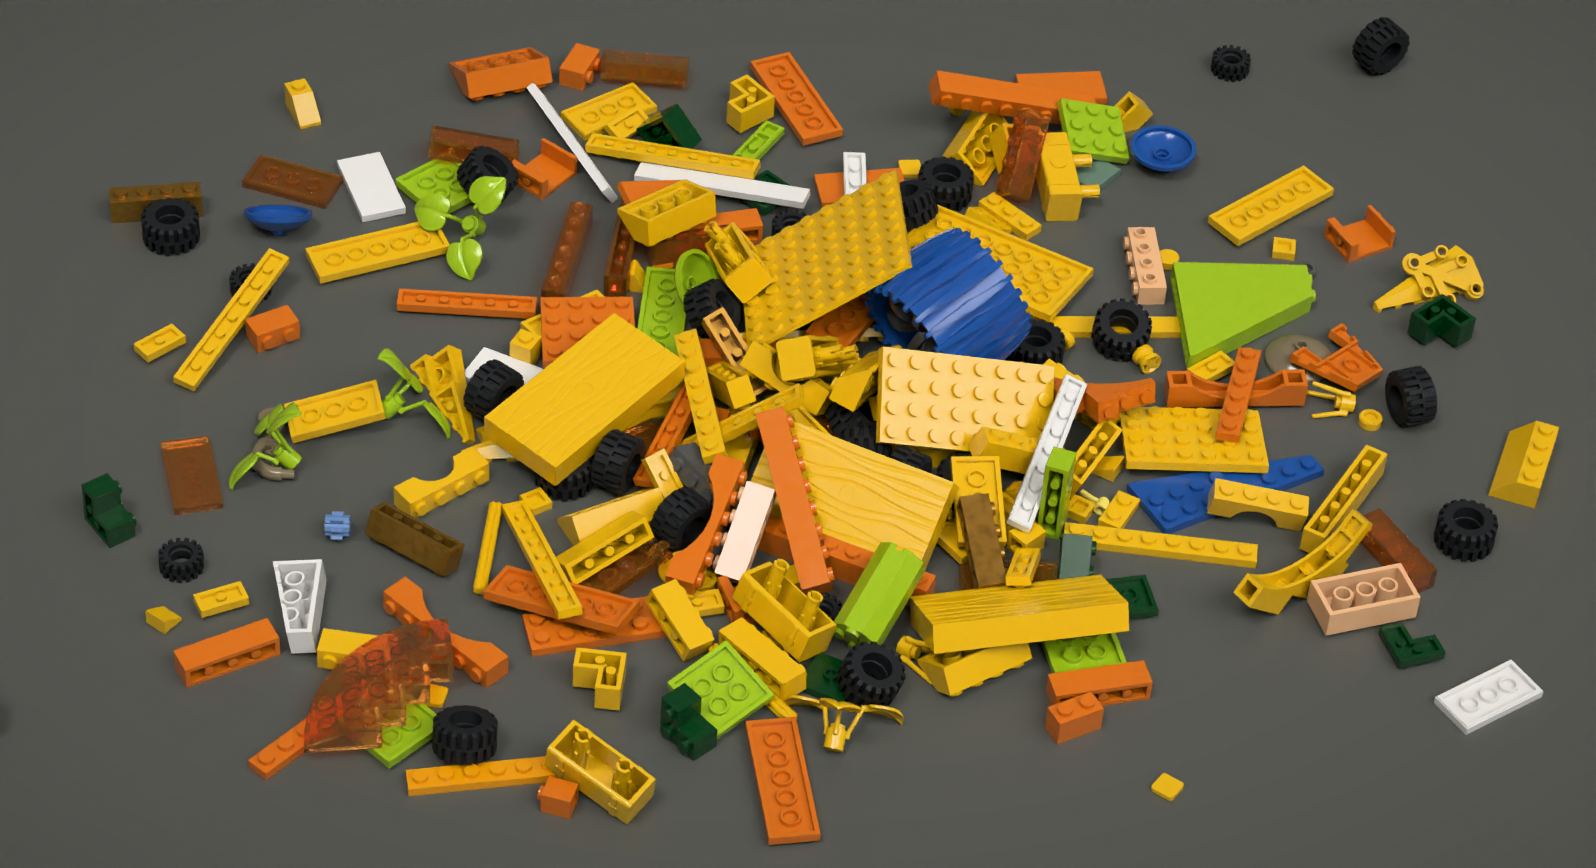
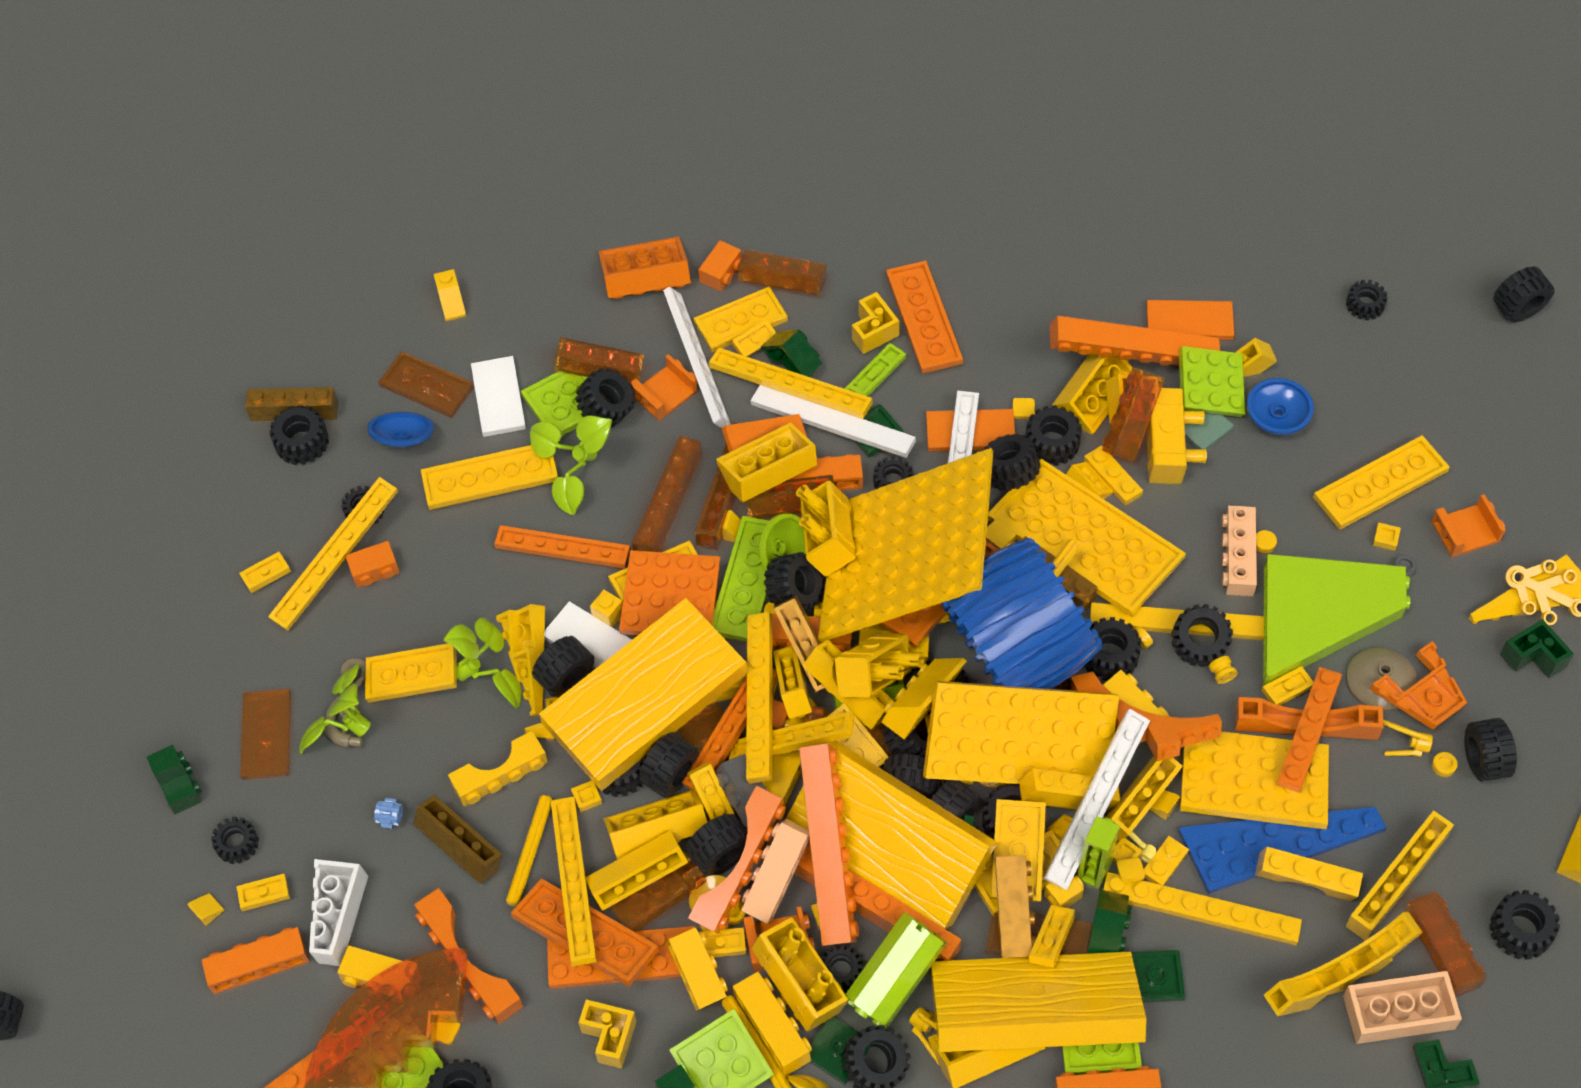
camera: 15 degrees right, 15 degrees up
none -> yellow piece [1116,858,1145,882]

